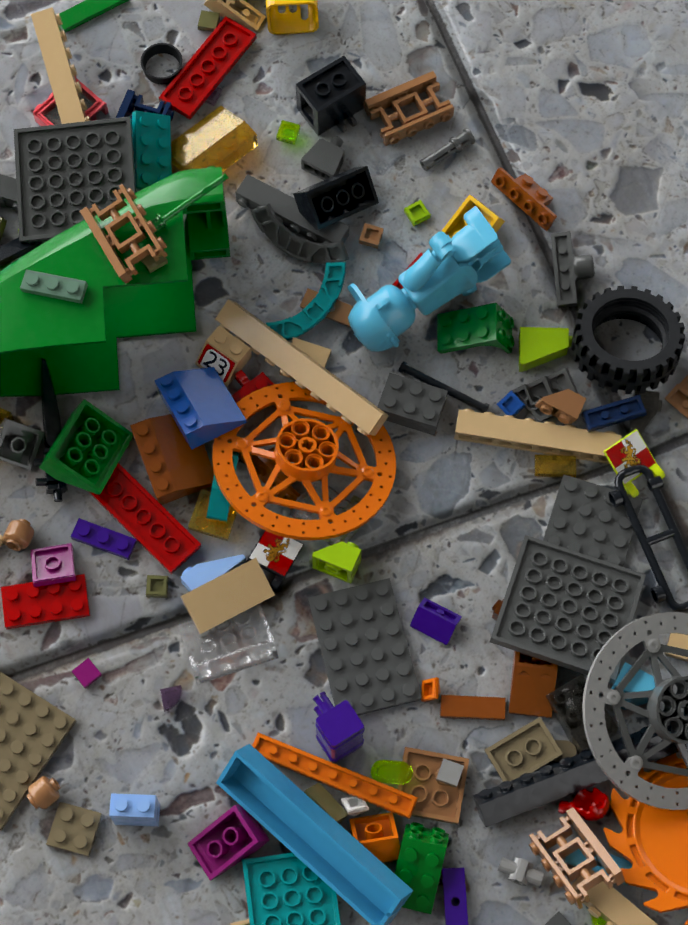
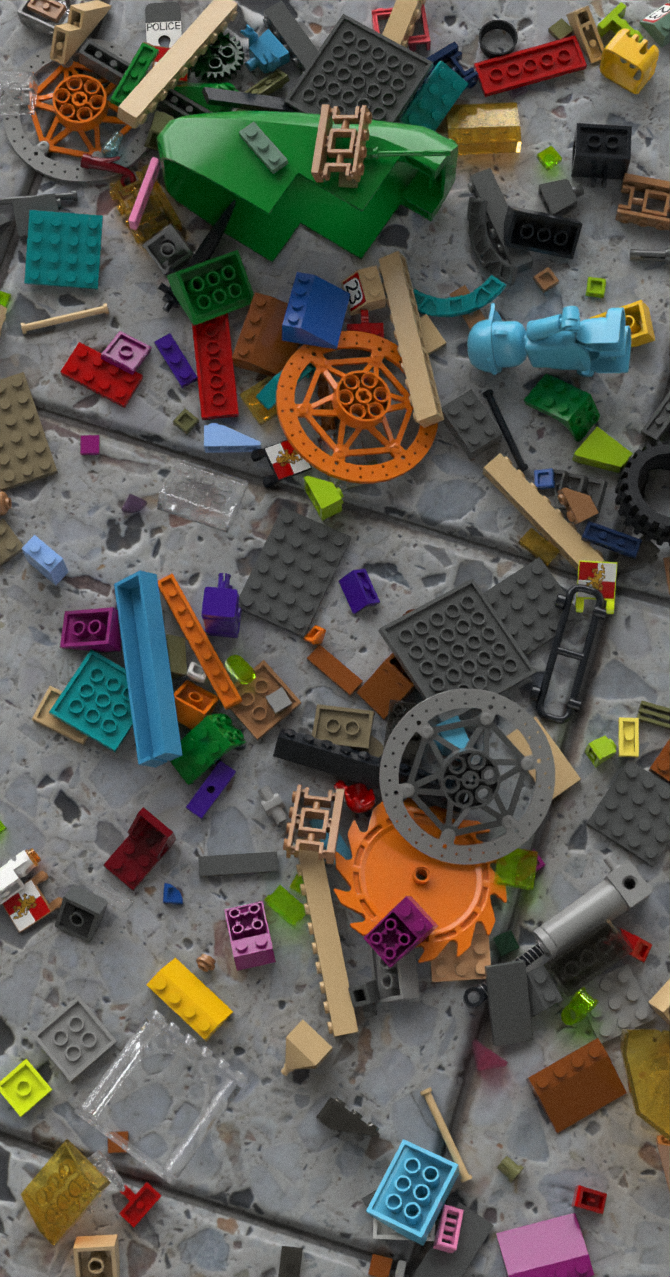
camera: 40 degrees right, 5 degrees up
medium nougat head [3,519,34,551] -> none
tan tile [180,558,275,634] -> none

